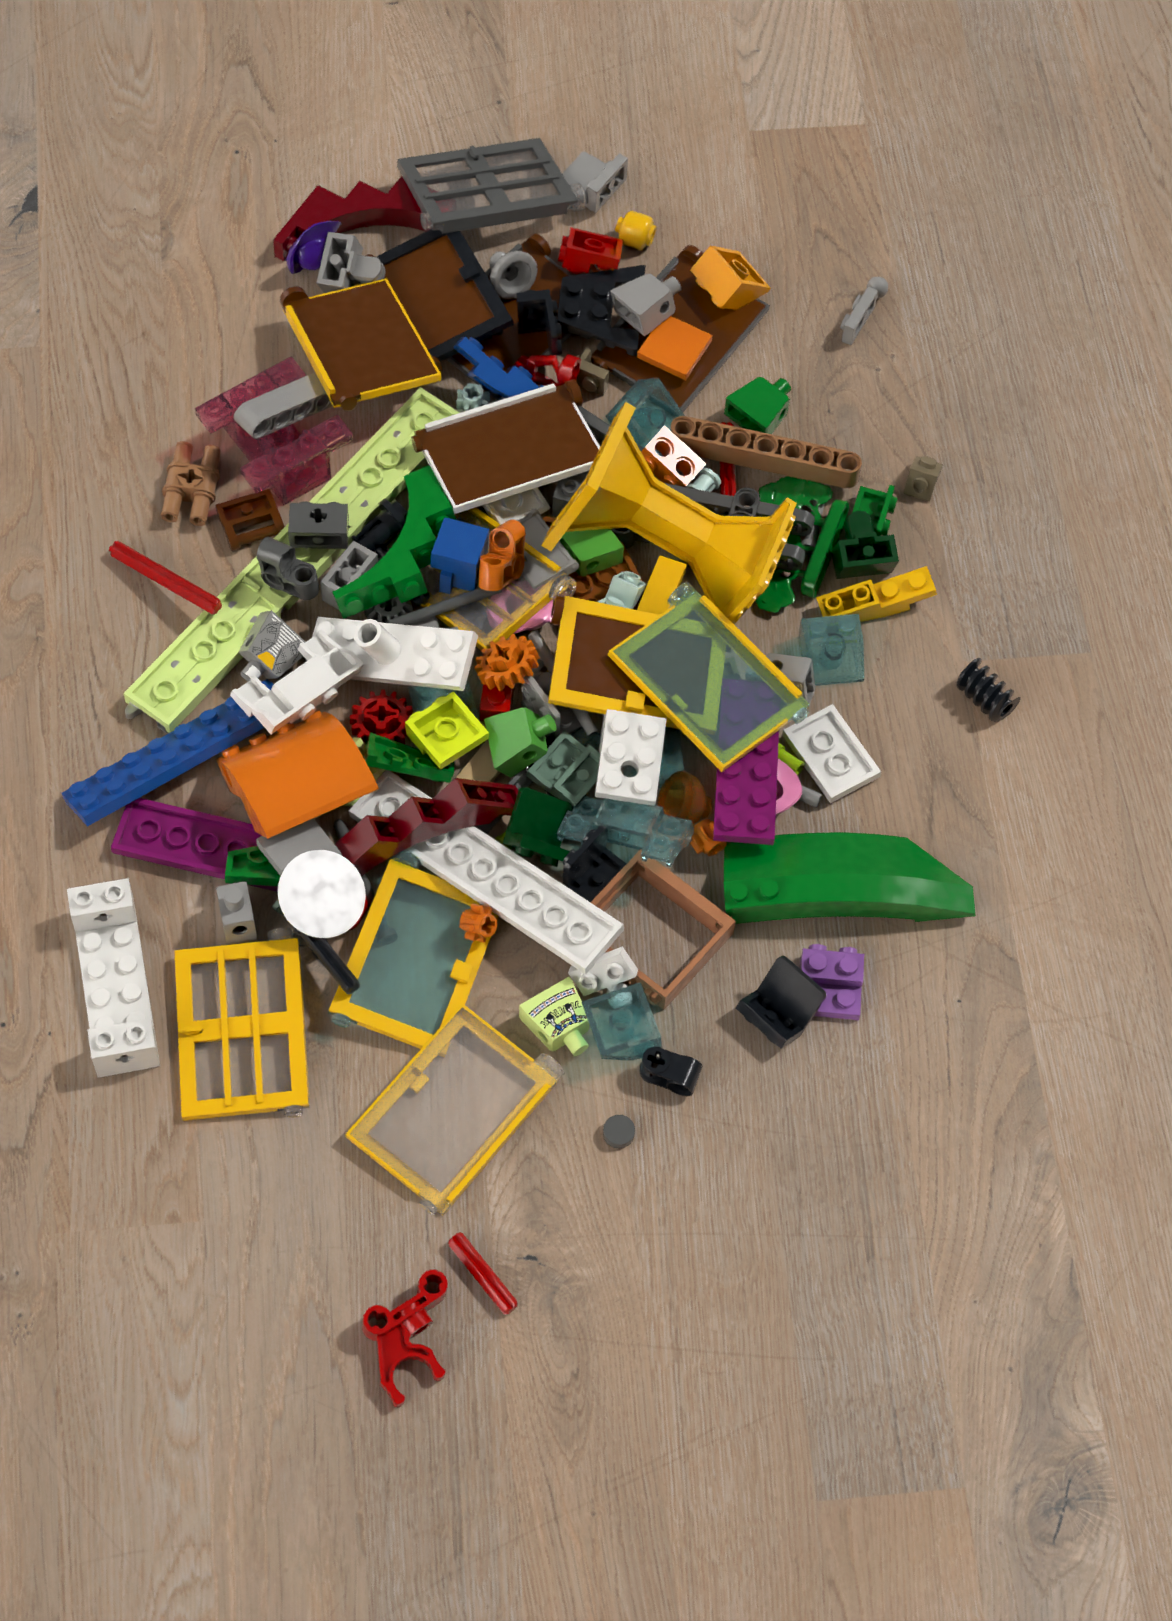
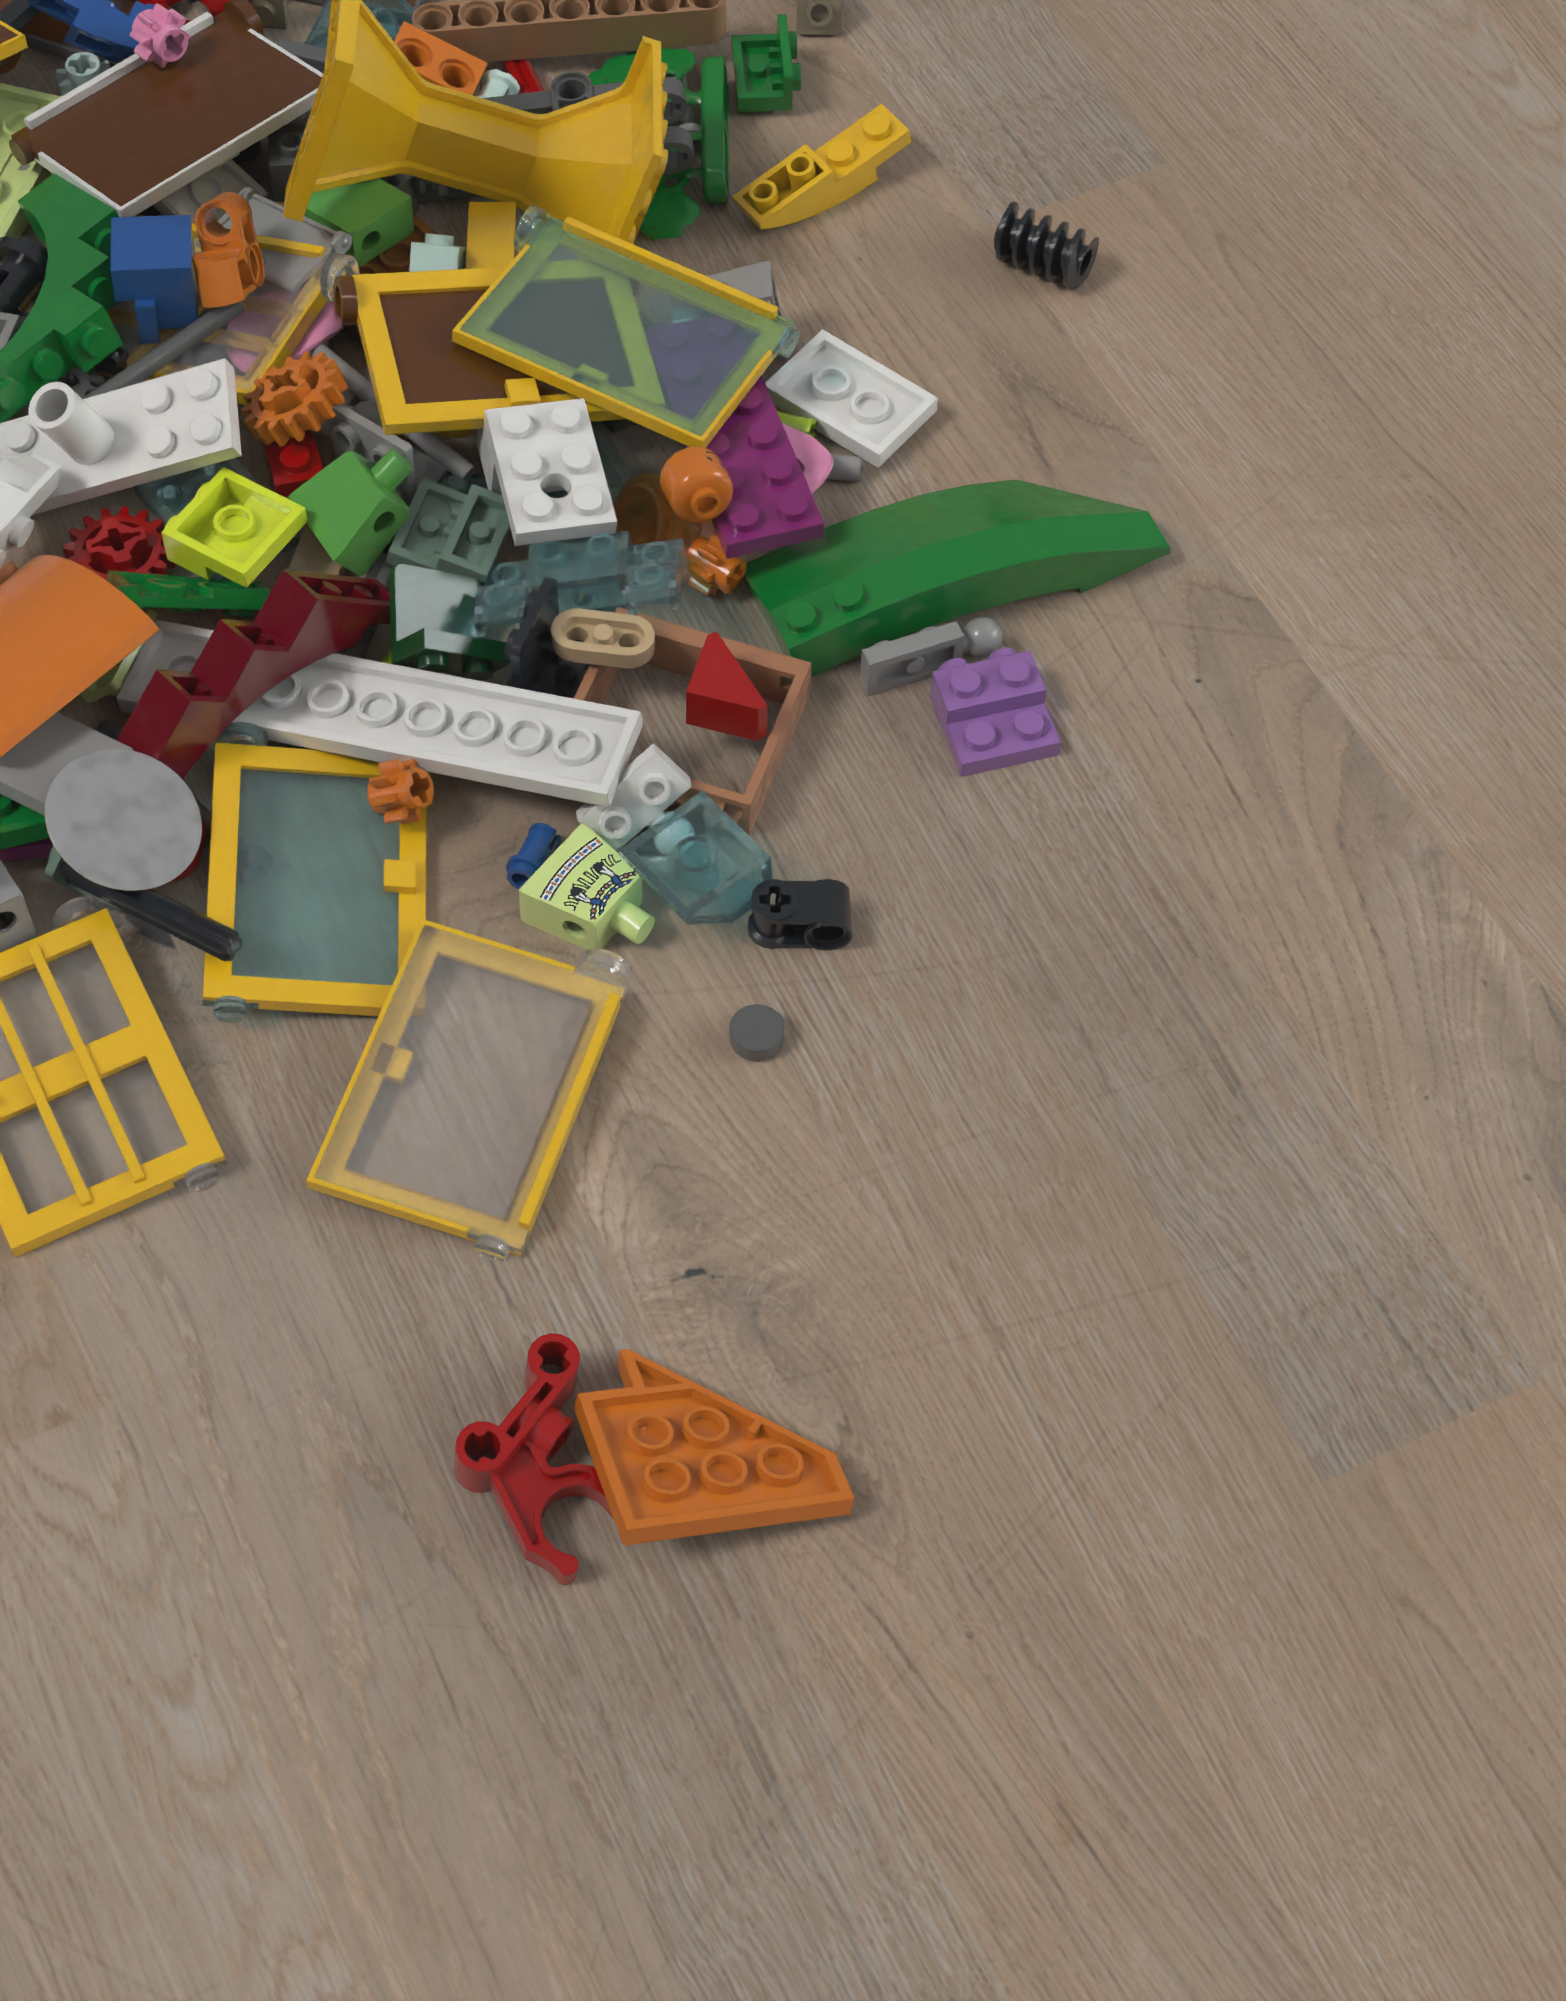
camera: 20 degrees left, 5 degrees down
red axle [449,1232,518,1315] -> none
black bracket [736,956,826,1049] -> none
clear light blue slope [798,614,865,686] -> none
dark green brick [831,511,899,579] -> none
none -> bright pink gear [129,3,190,68]
none -> blue pin [506,823,561,890]
none -> tan plate [551,608,655,669]
none -> orange wing [574,1349,855,1546]
none -> orange head [660,446,733,523]
none -> red slope [686,631,768,741]
none -> light grey plate [860,617,1003,697]

